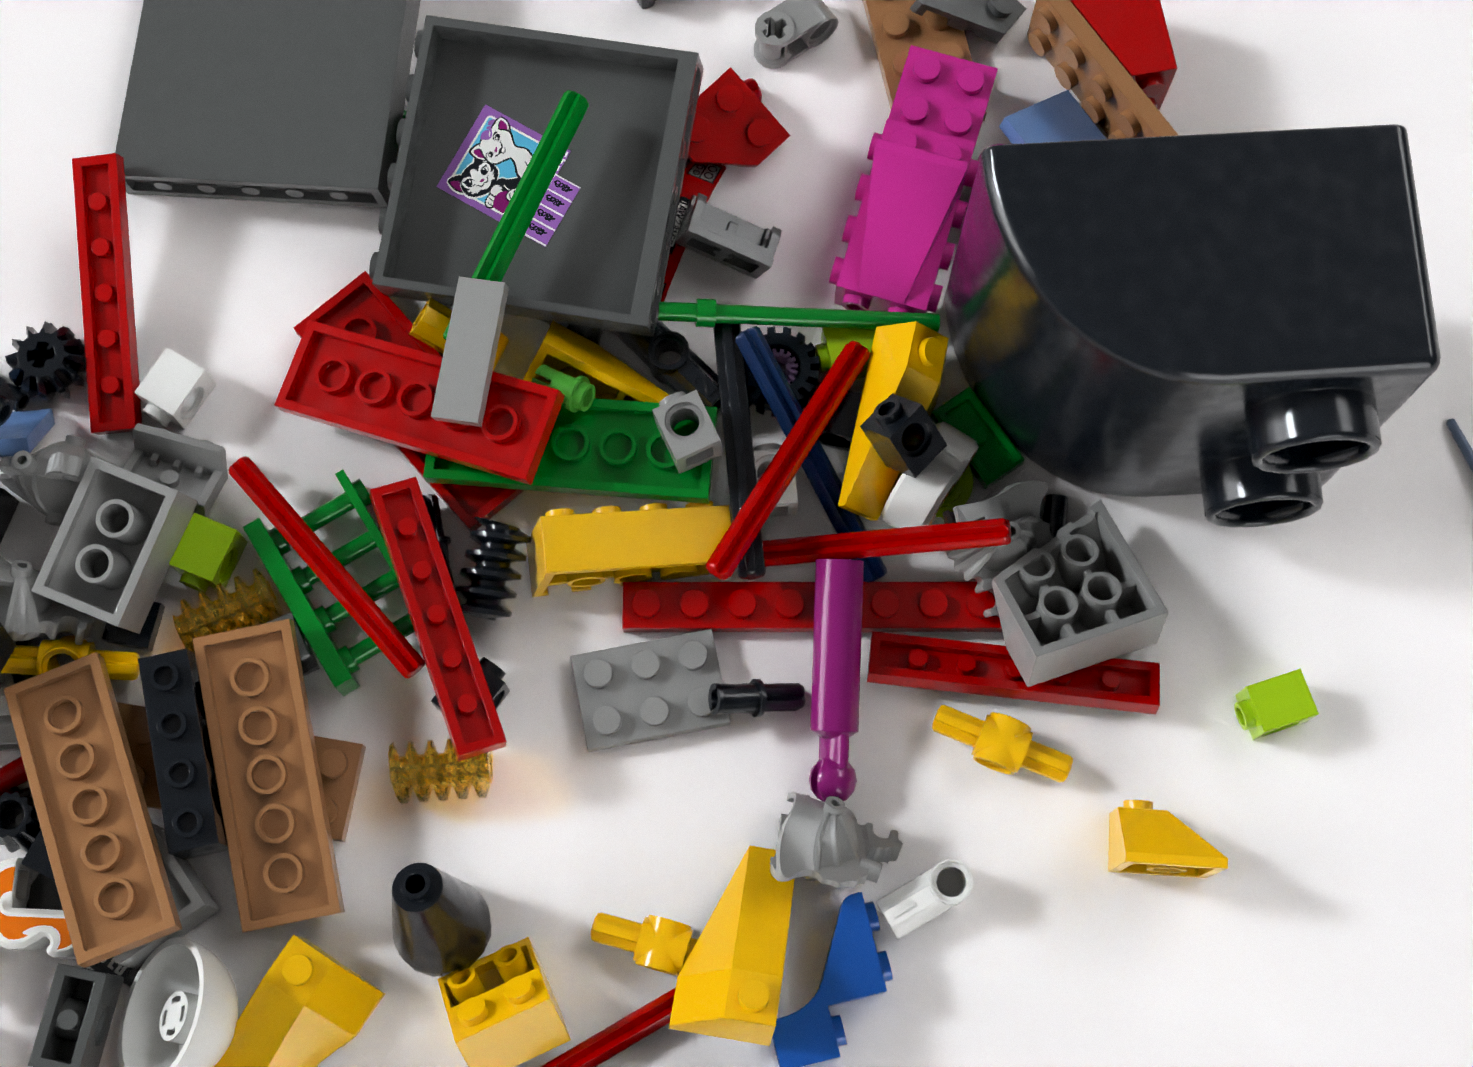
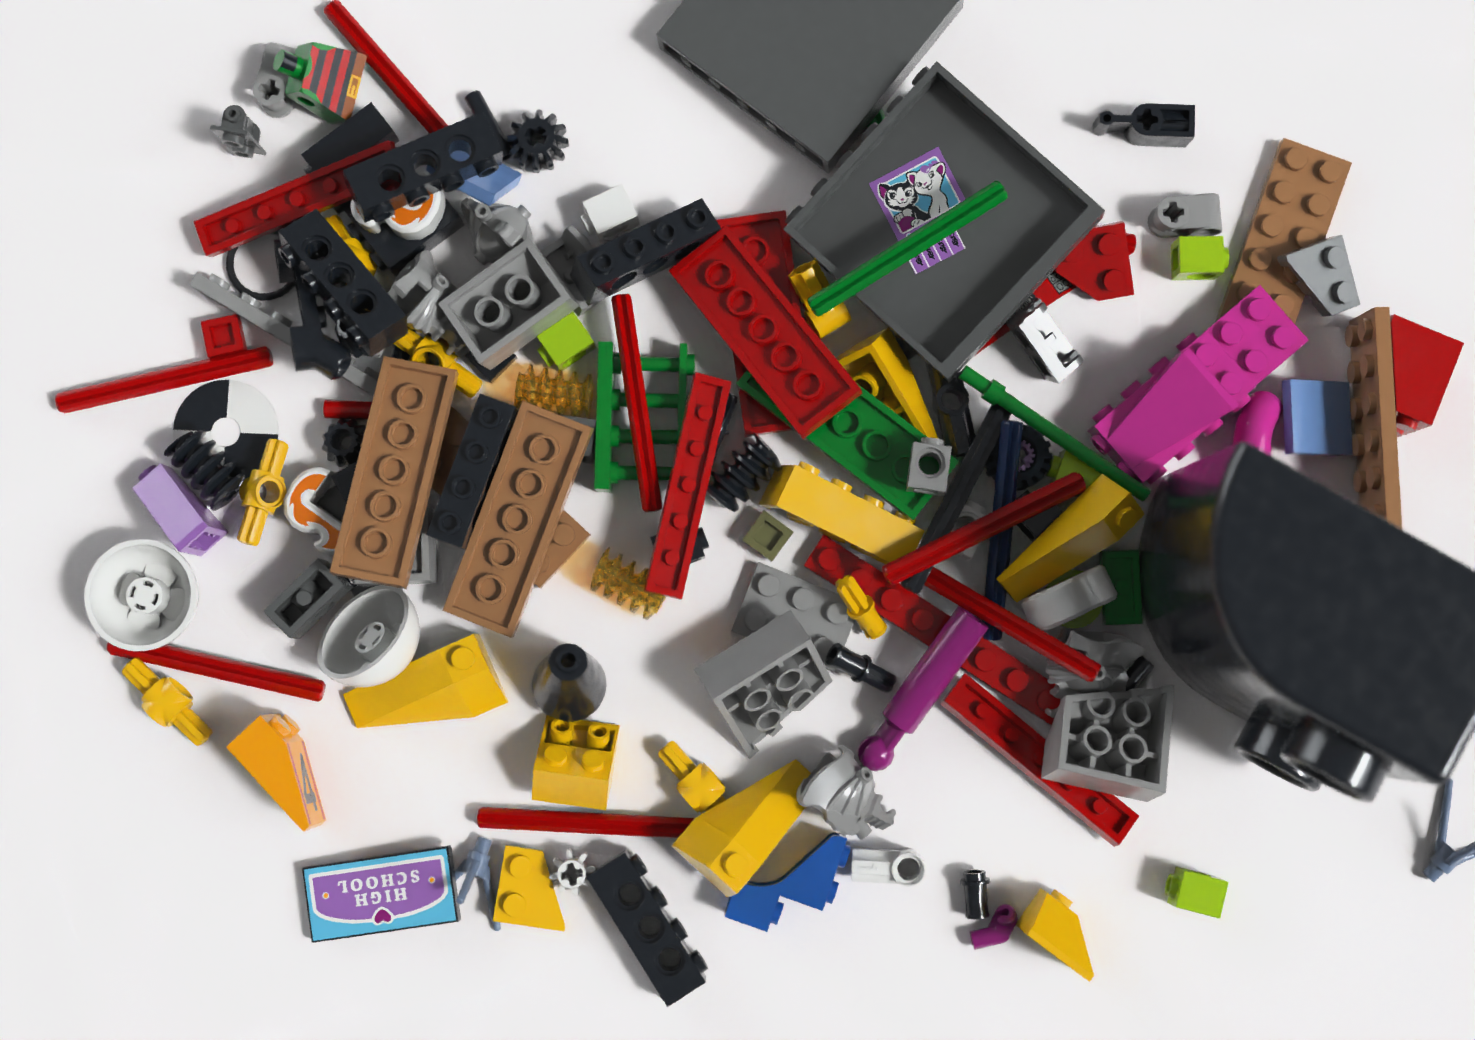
camera: 30 degrees right, 10 degrees up
red plate [72,153,142,435] -> none
light grey tile [431,276,509,427] -> none
bright green pin [532,364,596,413] -> none
black brick [860,393,947,478] -> none
yellow axle [932,705,1073,783] -> none
none -> black brick [570,198,721,306]
none -> light grey wedge [694,610,833,759]
none -> olive plate [742,510,794,562]
none -> yellow axle [836,575,887,639]
none -> black pin [960,870,990,919]
none -> magenta arm [969,904,1018,950]
none -> lime brick [1171,236,1229,280]

